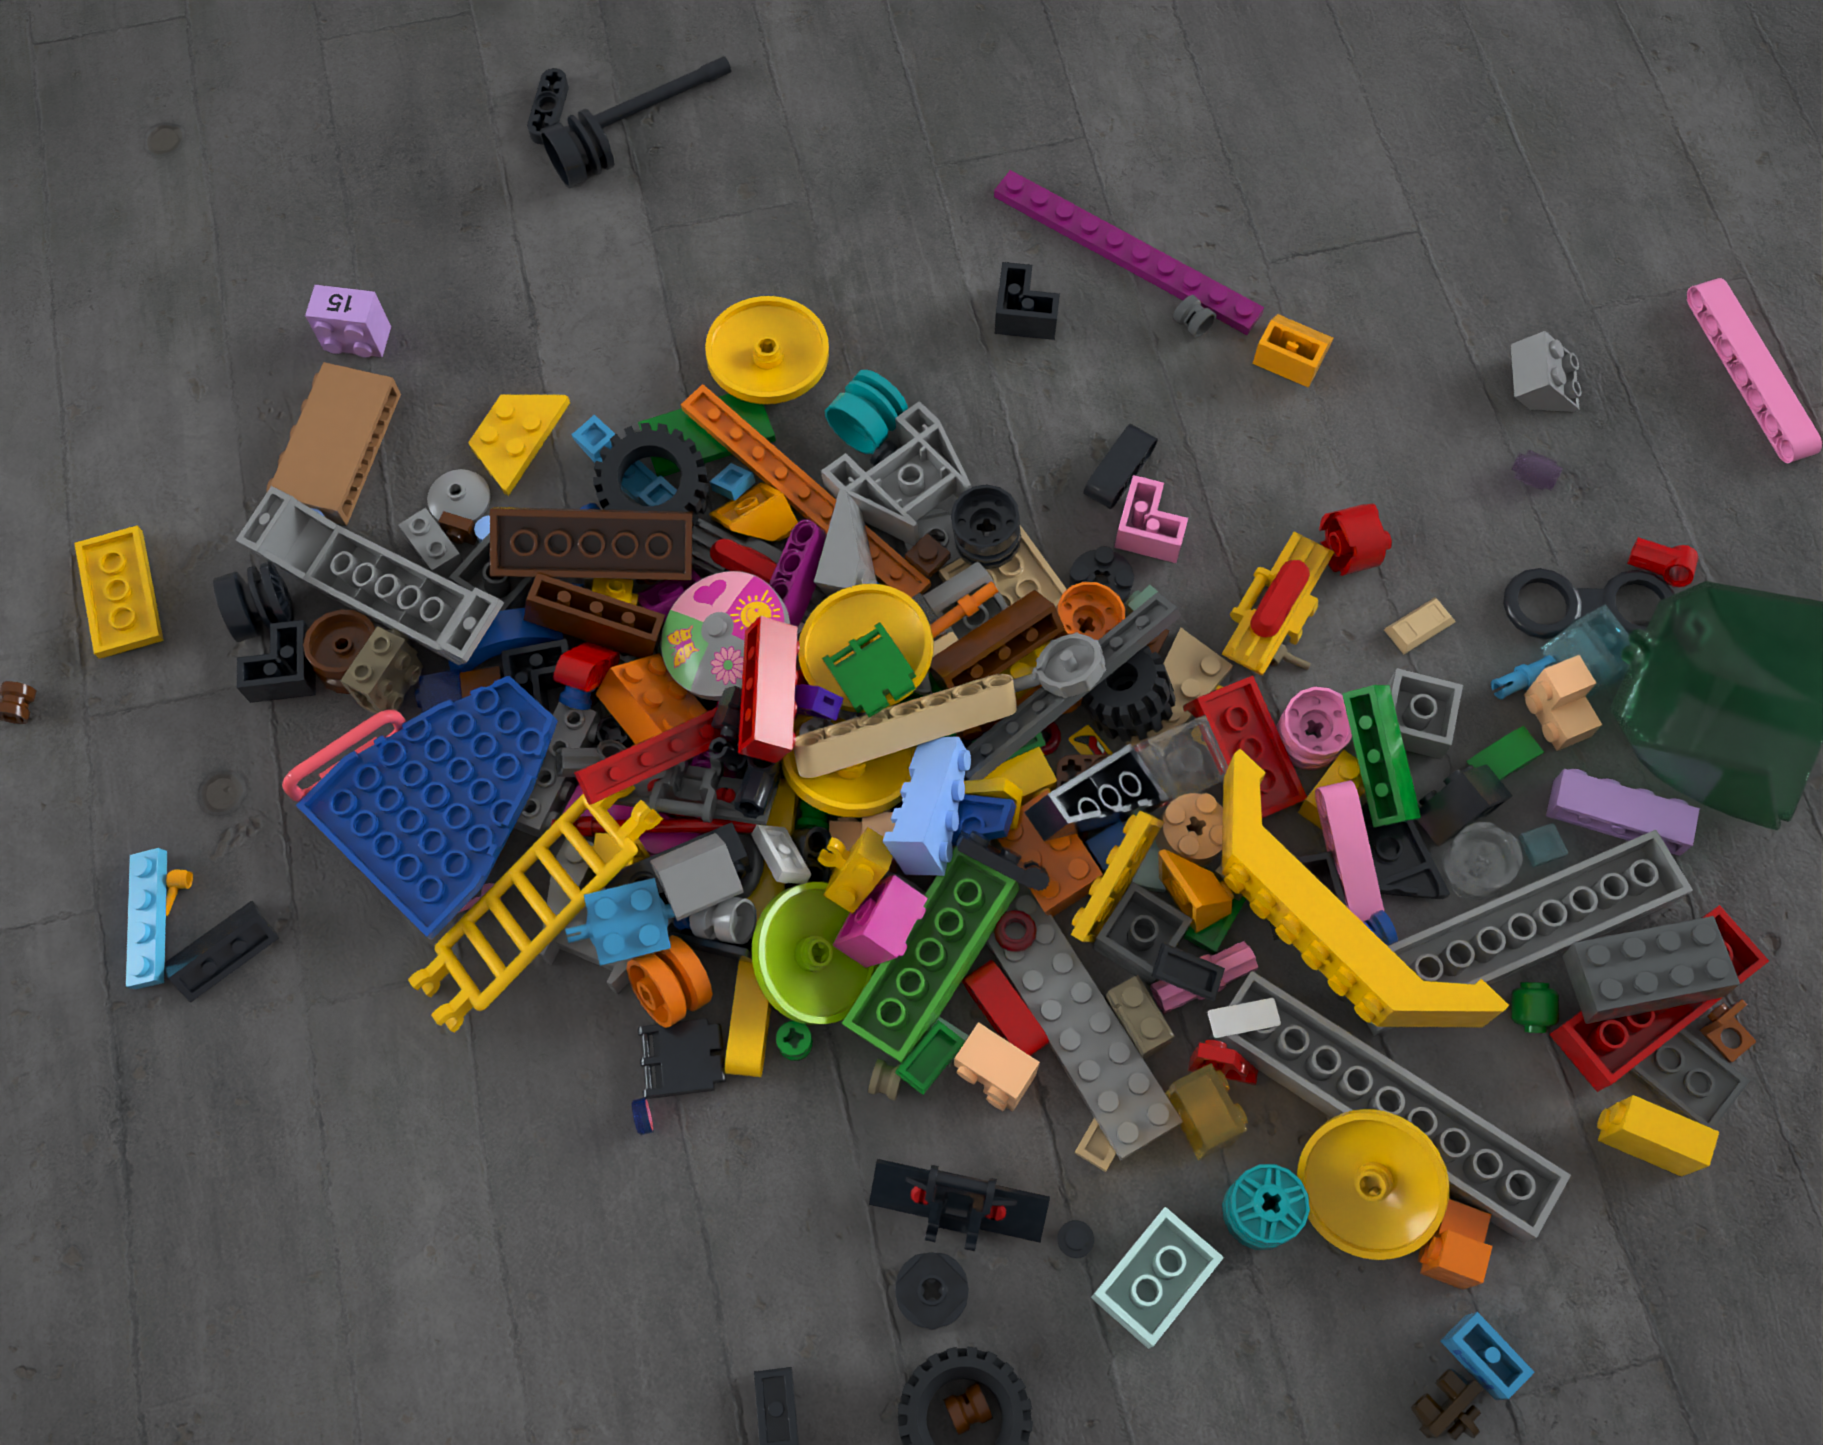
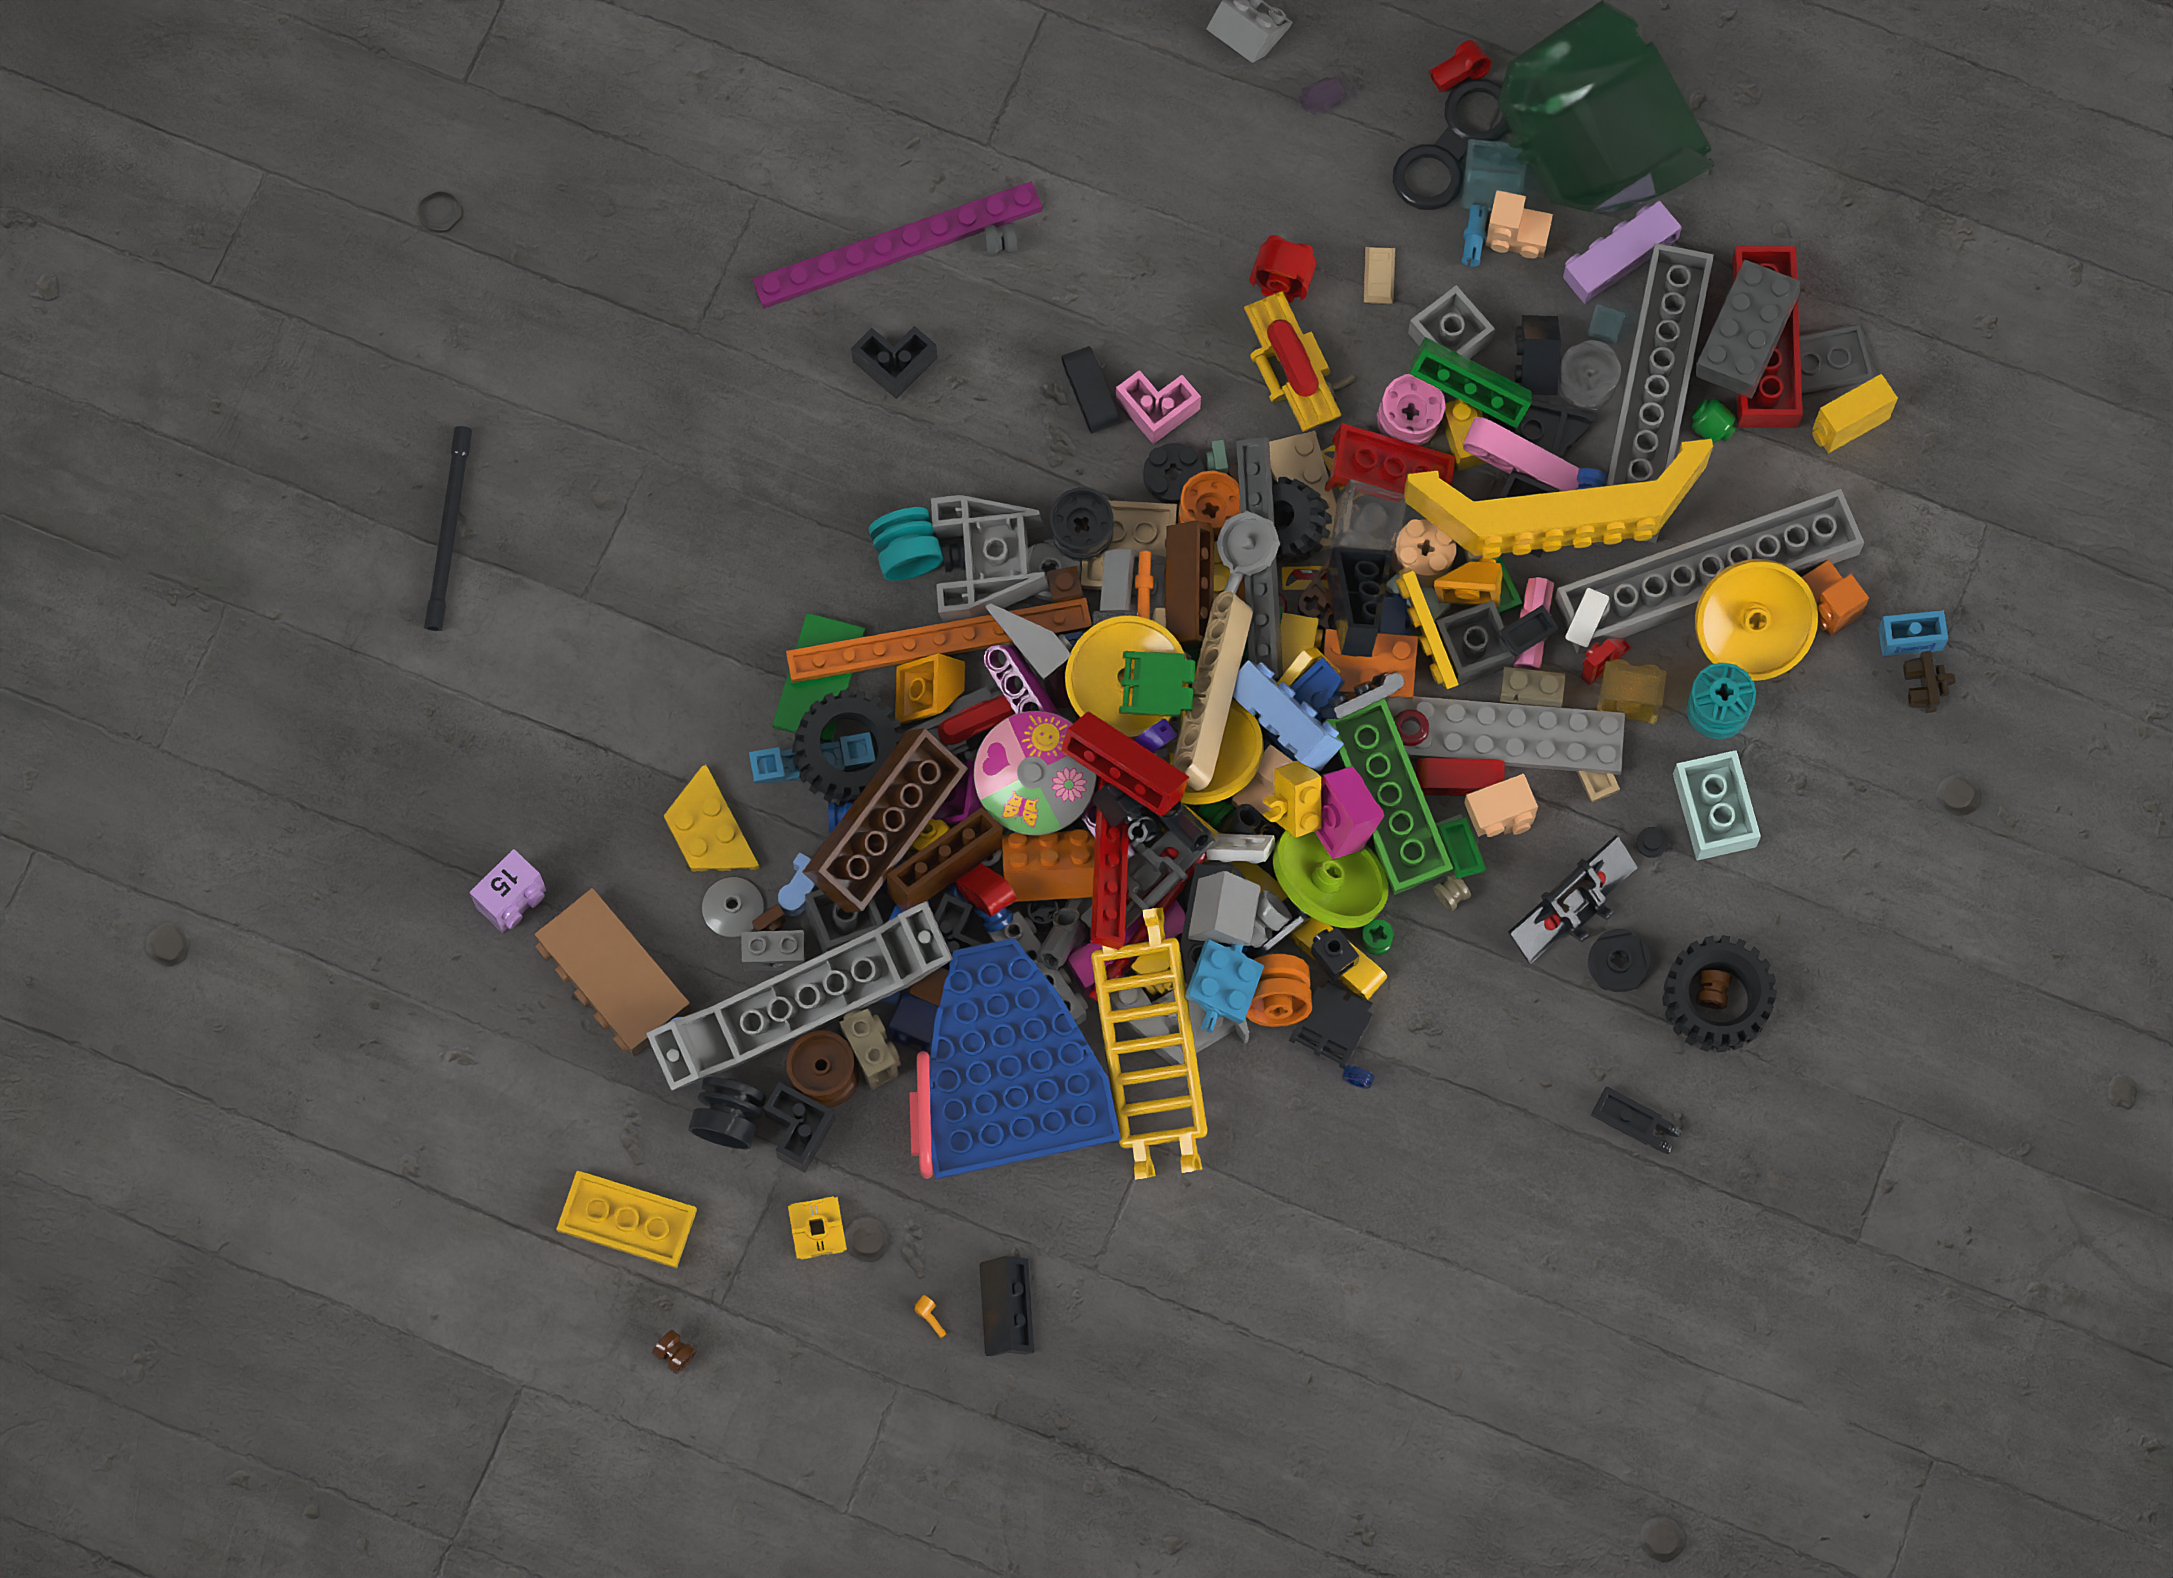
camera: 55 degrees left, 5 degrees up
medium azure plate [126,848,167,990] -> none
black beam [527,68,569,145] -> none
black wheel [540,109,615,188] -> none
yellow dish [705,296,829,404] -> none
dark azure plate [710,463,756,501] -> none
light orange slope [1252,314,1334,388] -> none
green slope [1466,725,1544,781] -> none
dark orange bracket [1699,999,1756,1063] -> none
none -> yellow piece [788,1196,847,1260]
none -> black brick [1311,927,1360,982]

